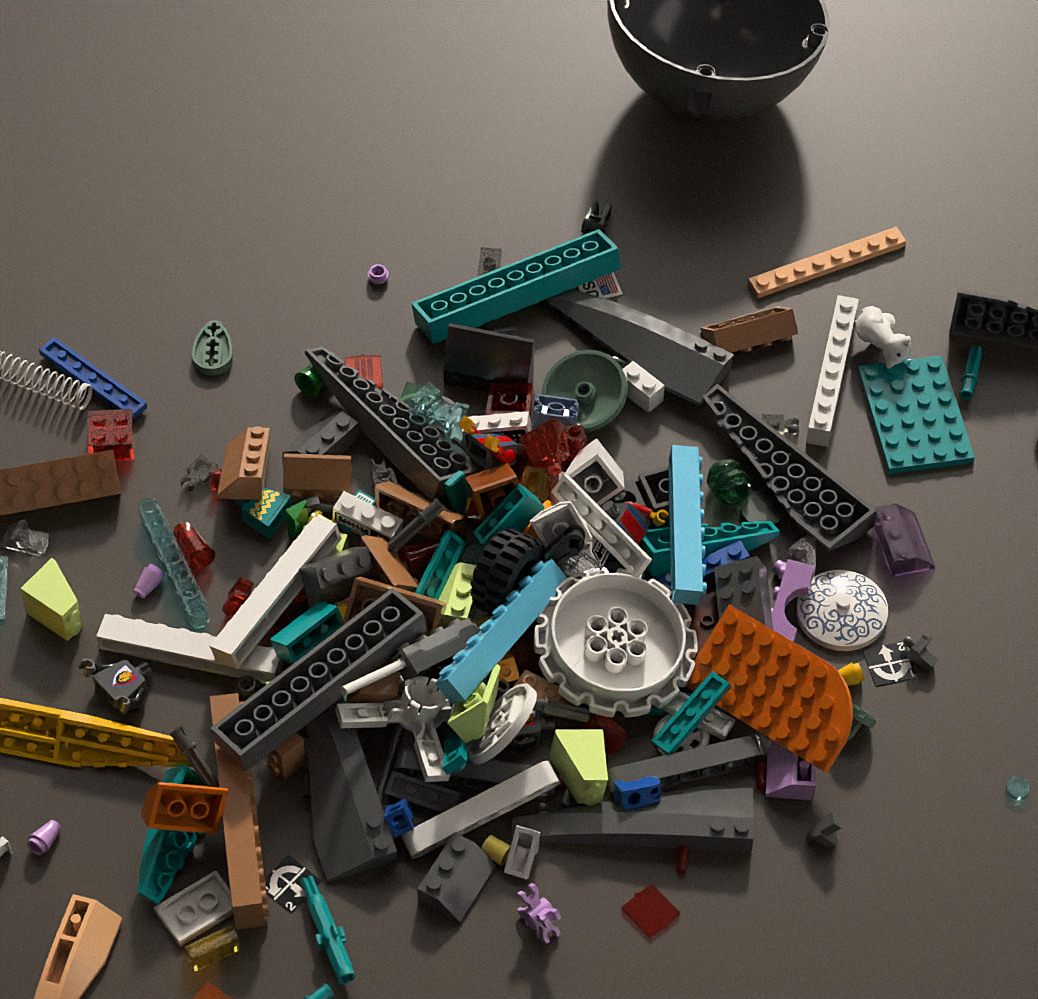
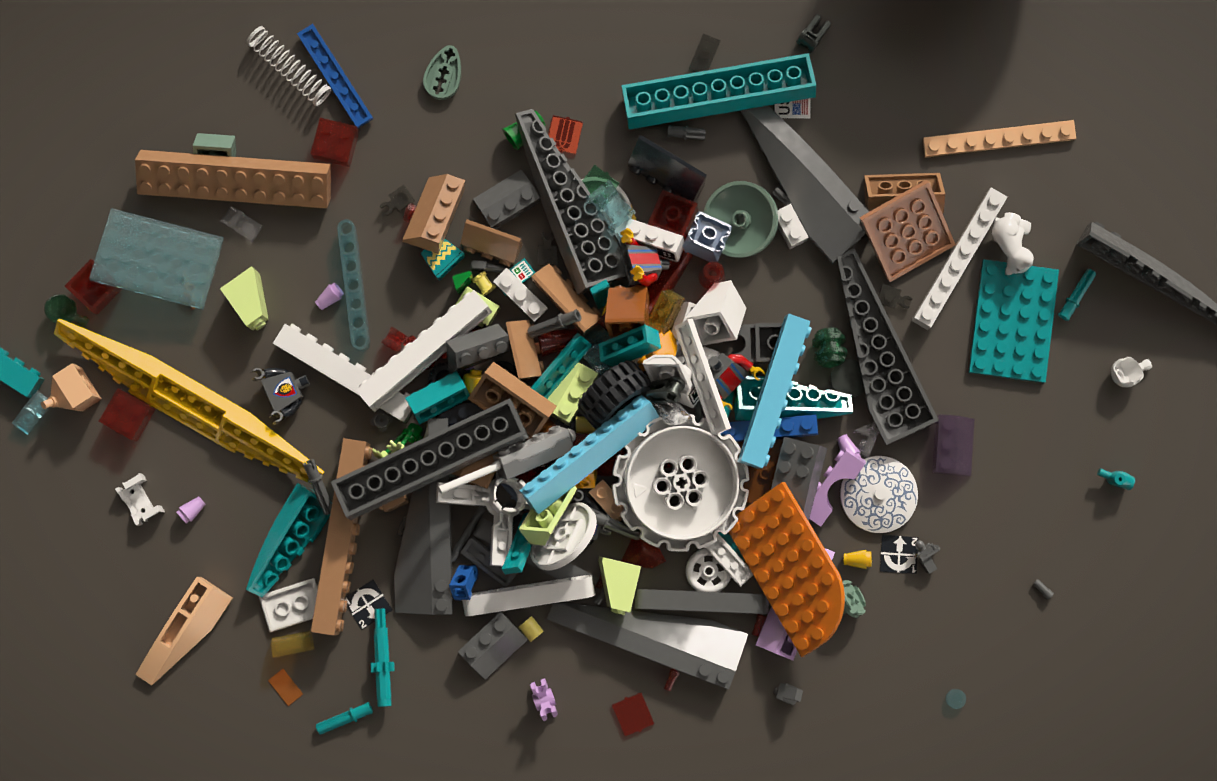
camera: 20 degrees right, 30 degrees up
orange slope [141,782,229,834] -> none
clear red plant [172,522,215,571] -> none
lavender plate [368,264,389,284] -> none
white slope [504,826,540,879] -> none
clear red torso [519,418,570,476] -> none
blue leg [614,776,661,811] -> none
teal plate [651,671,731,755] -> none
none -> nougat plate [859,180,956,282]

